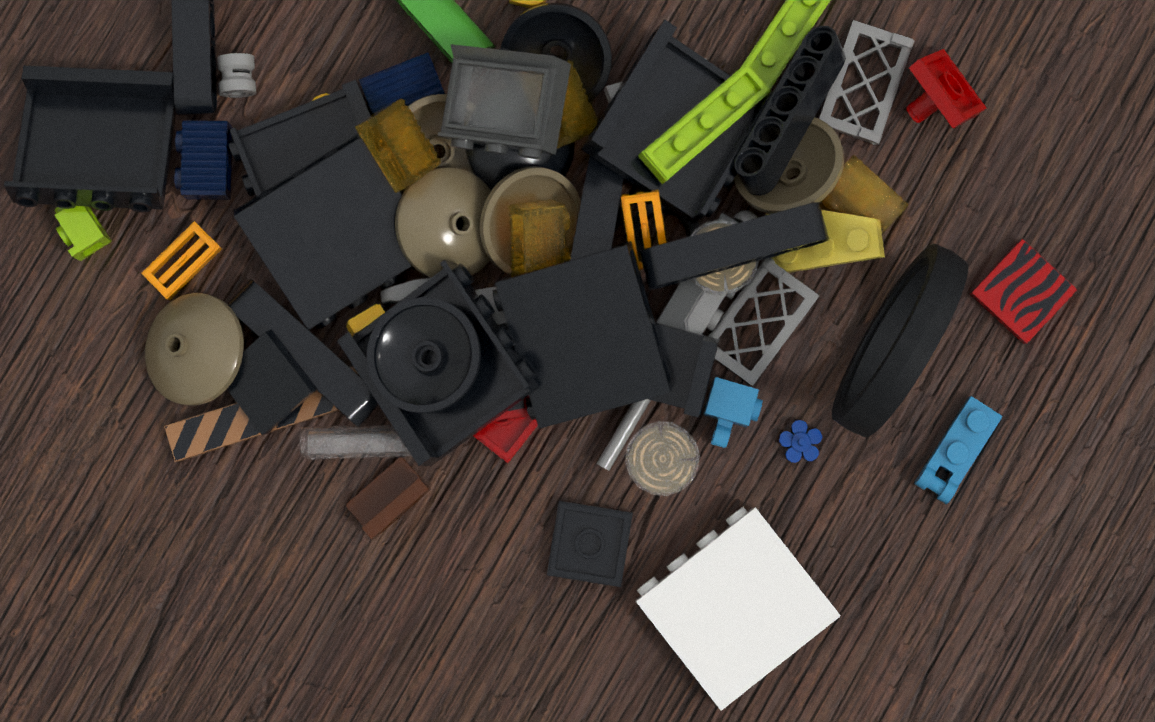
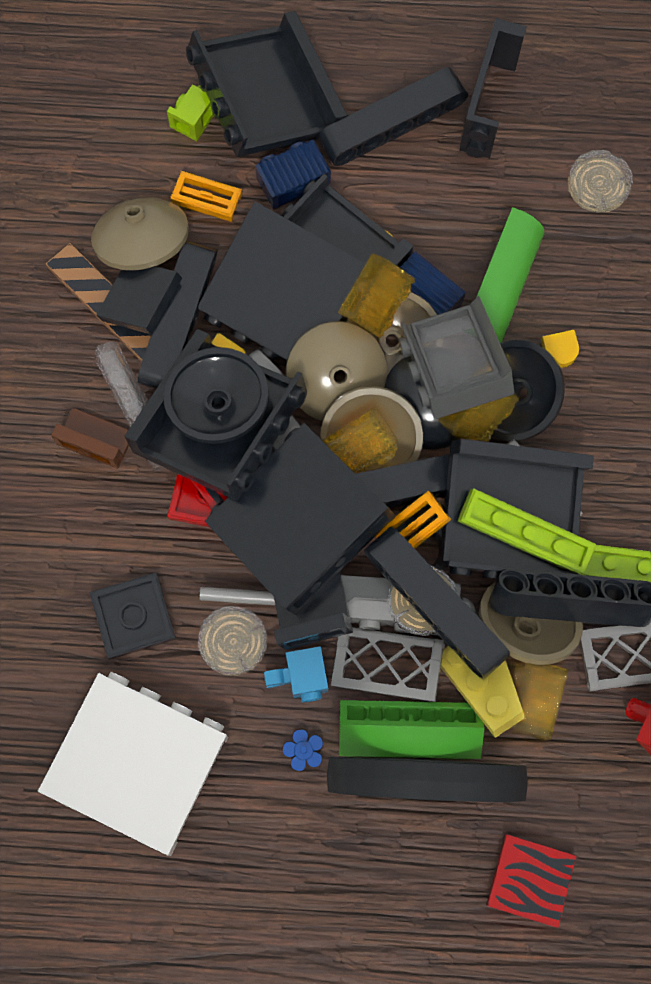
camera: 60 degrees right, 10 degrees down
light grey wheel [217,53,256,98] -> none
dark azure plate [914,396,1003,504] -> none
none -> bright green brick [339,700,484,759]

